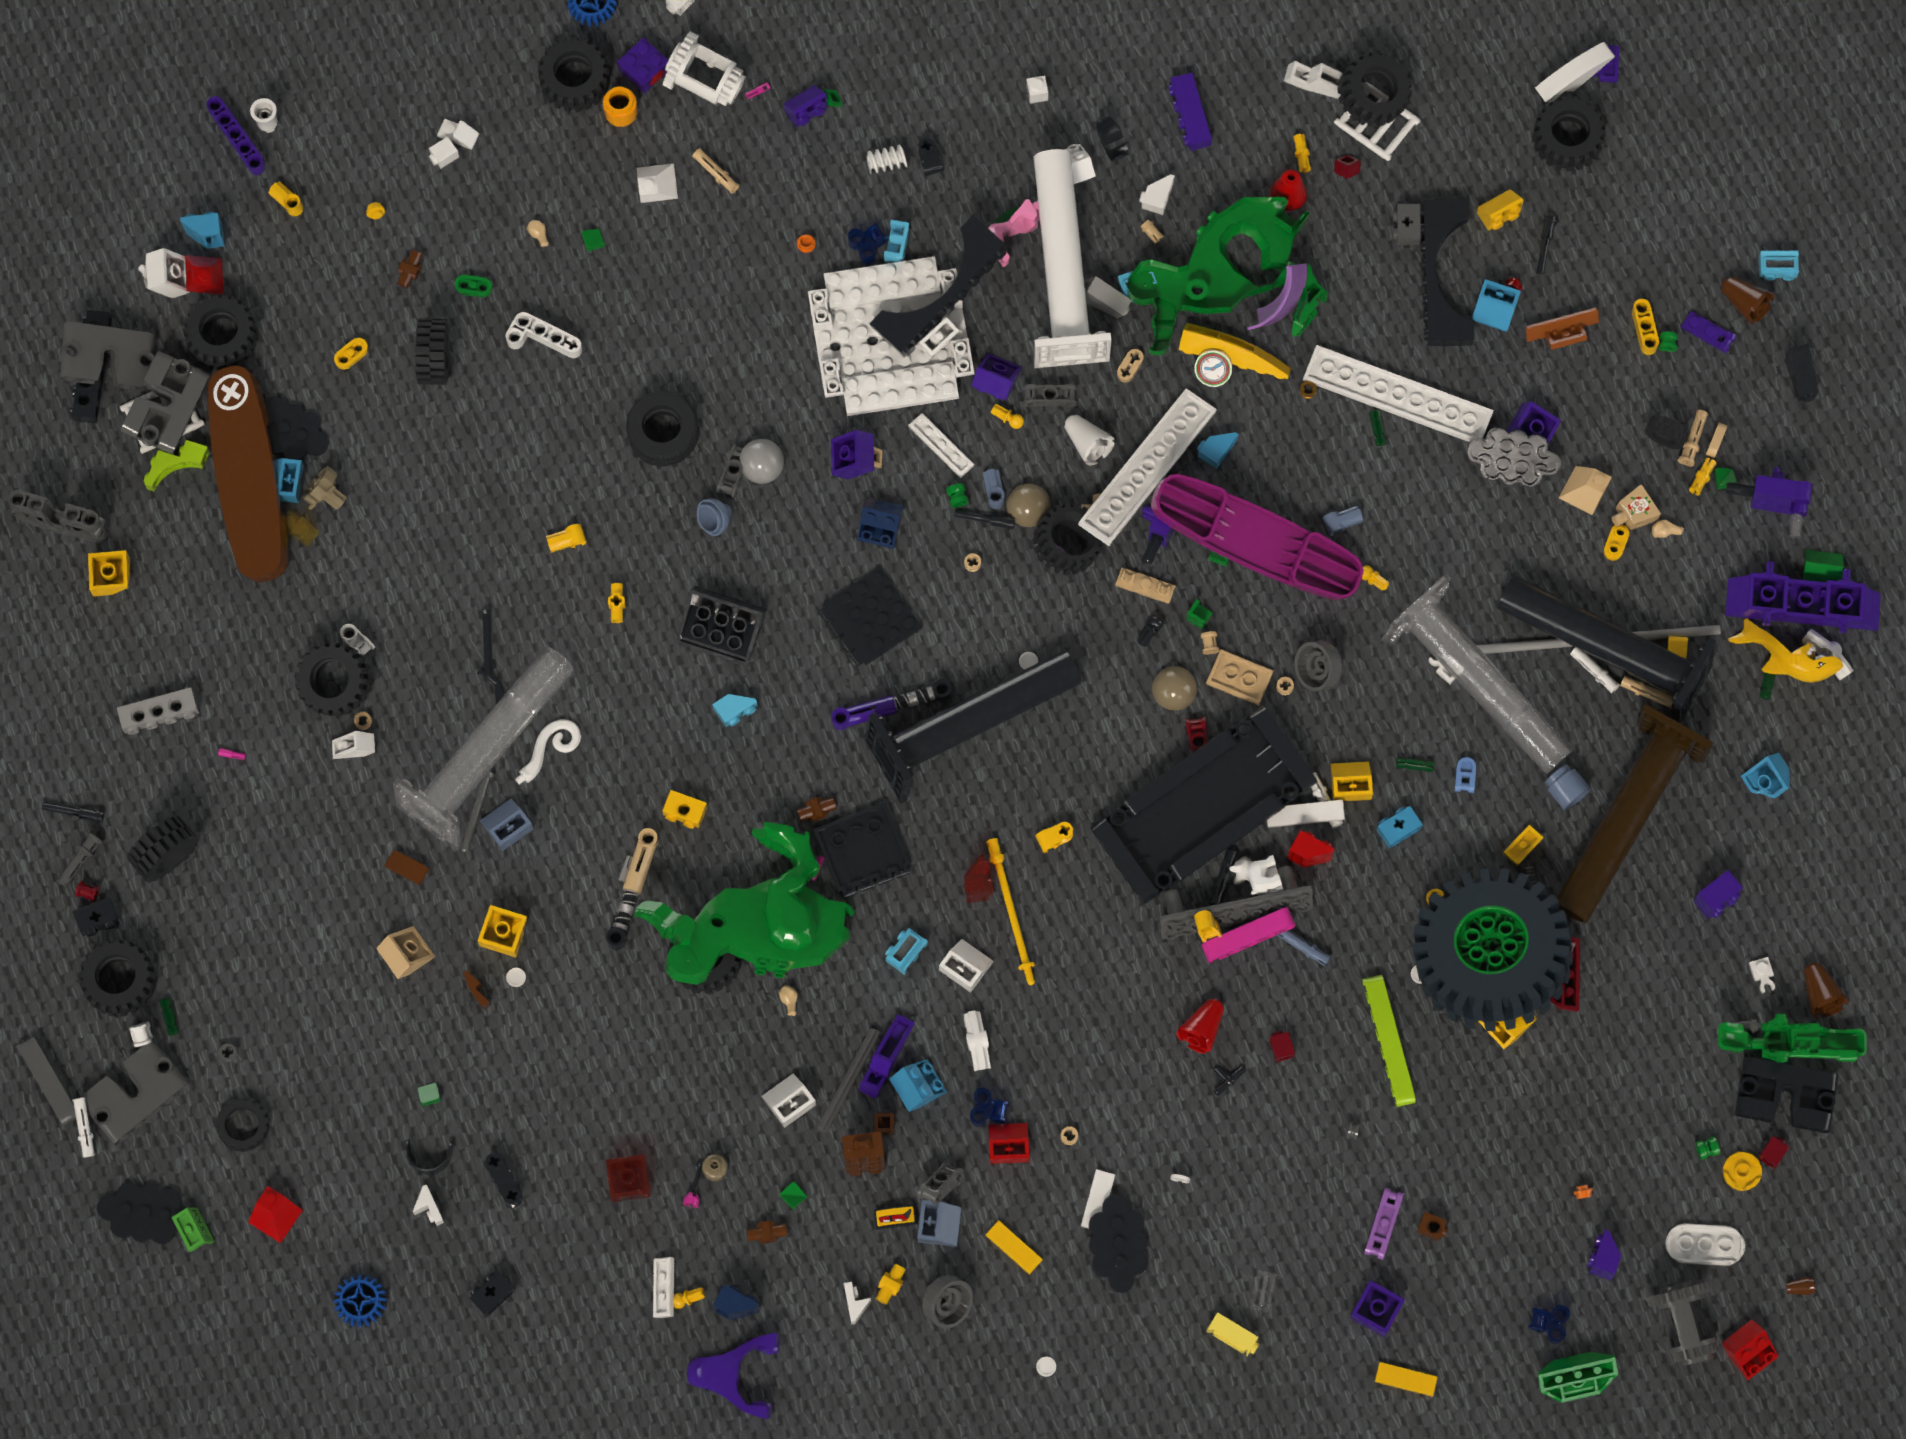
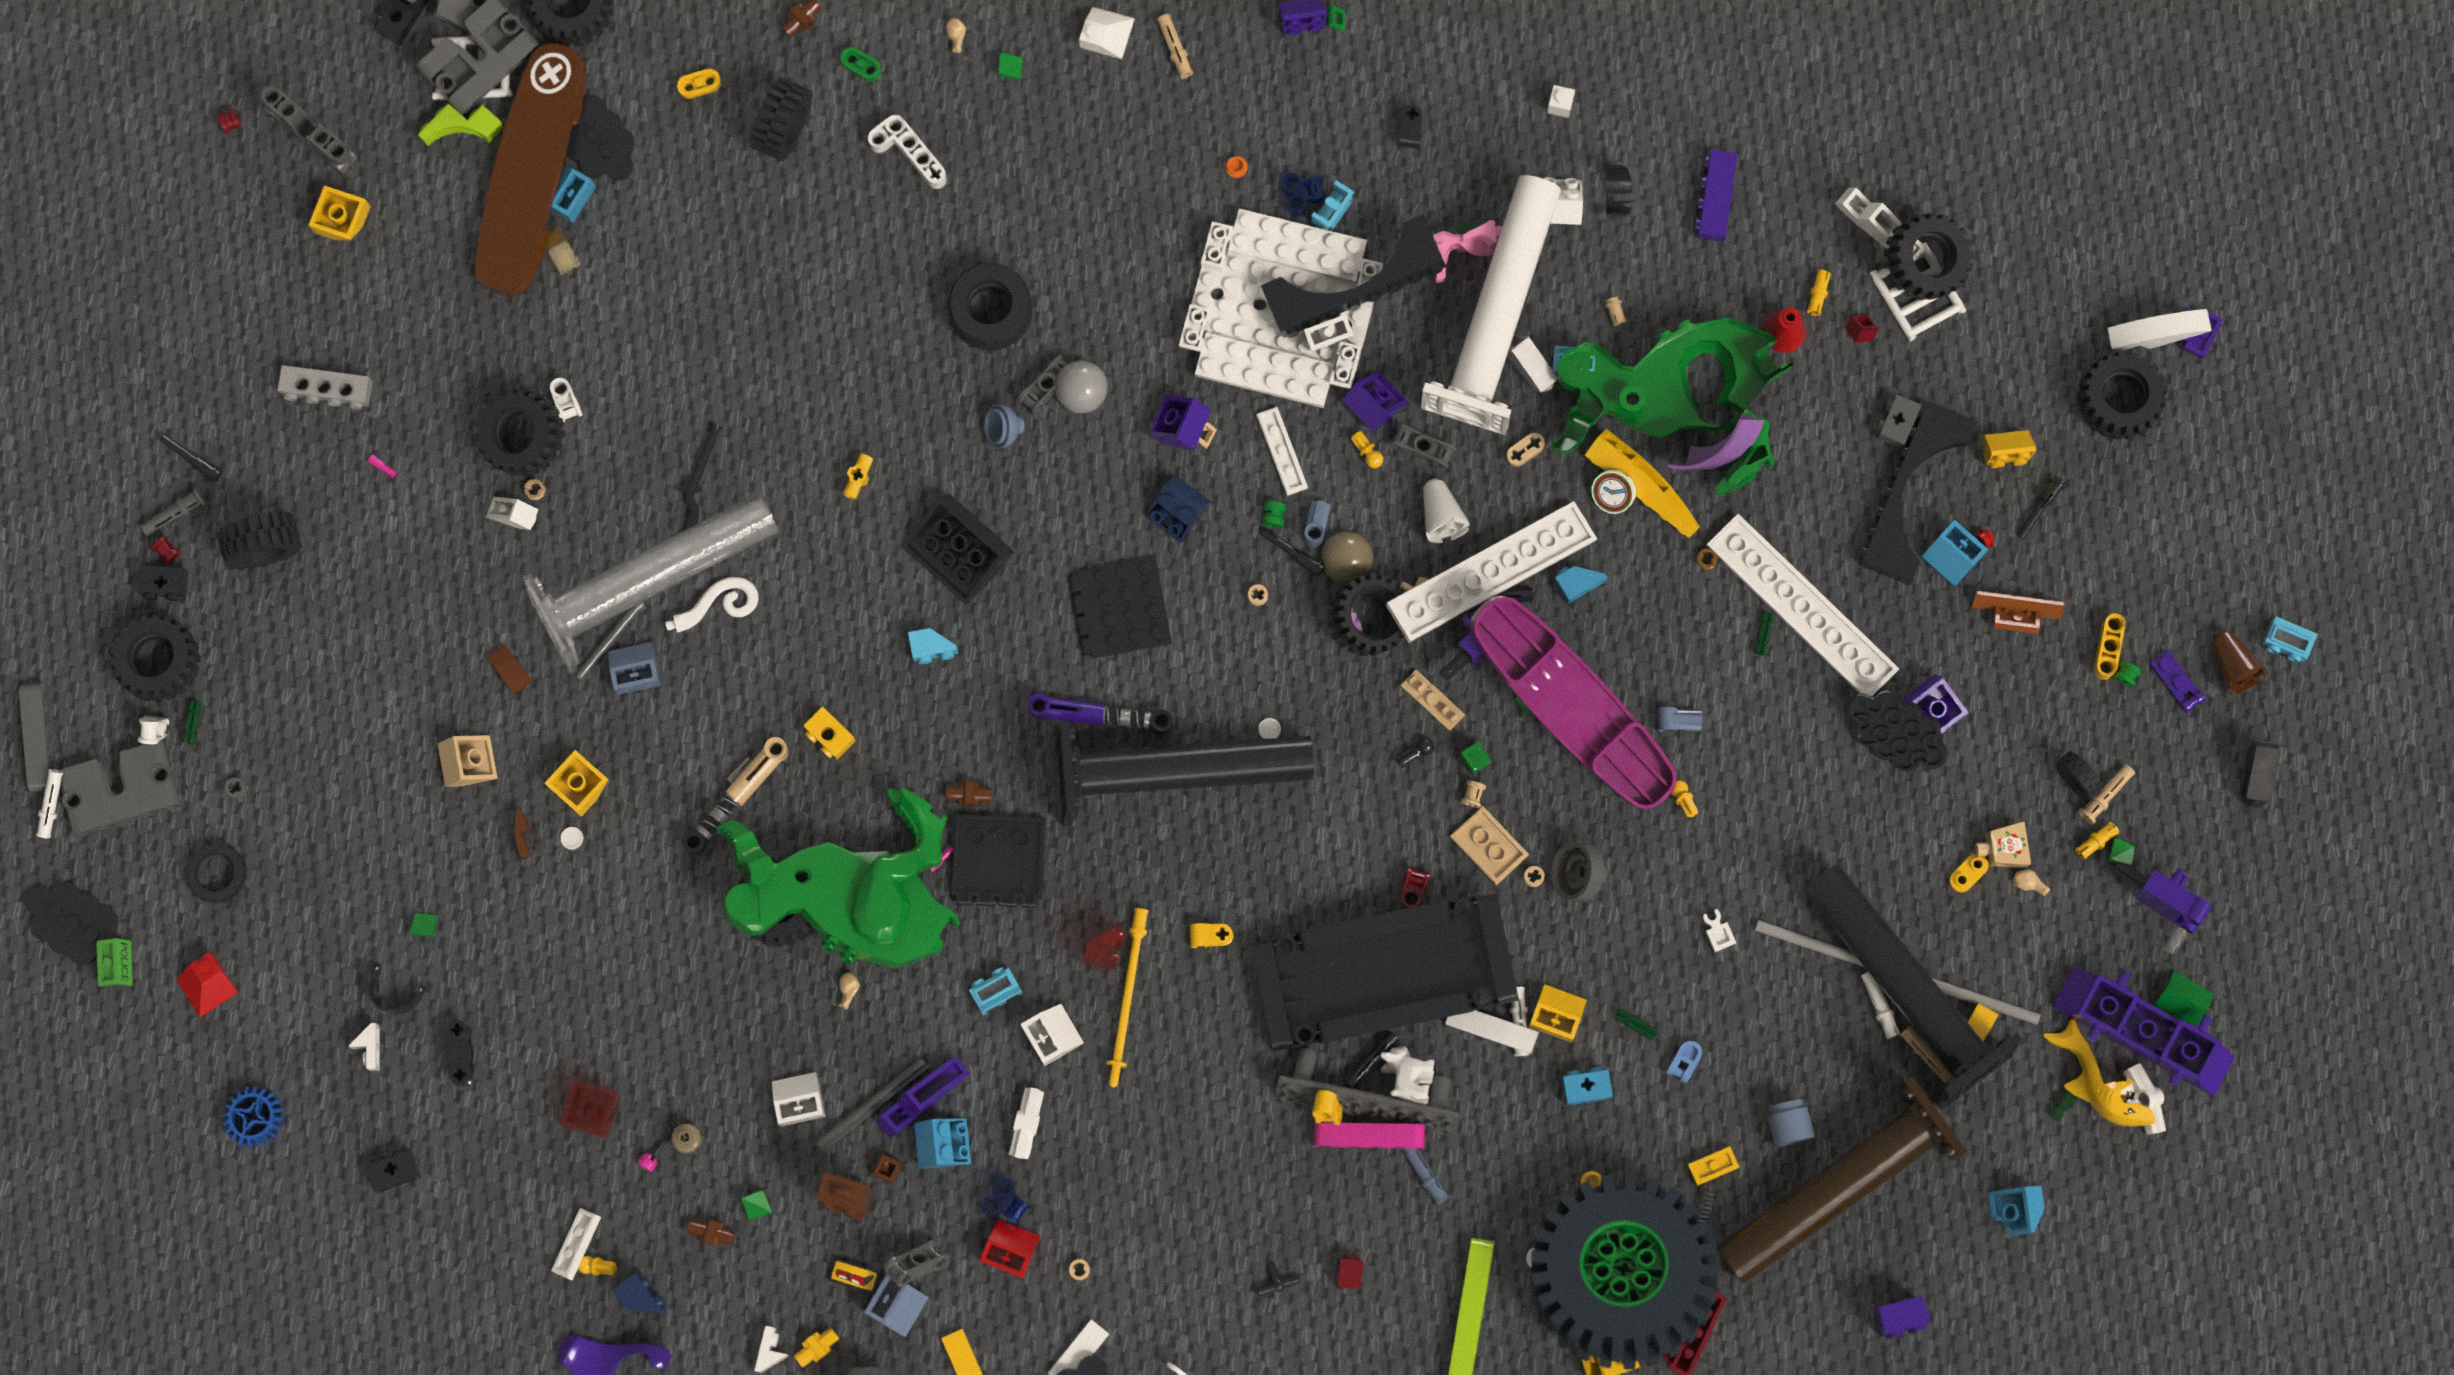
camera: 25 degrees right, 5 degrees up
dark tan piece [302,466,347,510] -> none
yellow piece [546,524,586,553] -> none
white piece [867,145,907,175] -> none
white slope [1139,175,1175,215] -> none
dark tan piece [1152,666,1197,710] -> none
red cone [1177,998,1224,1054] -> none
red slope [1287,830,1335,868] -> none
clear piece [1381,573,1574,775] -> none
tan slope [1559,466,1612,515] -> none
tan beam [1706,423,1727,458] -> none

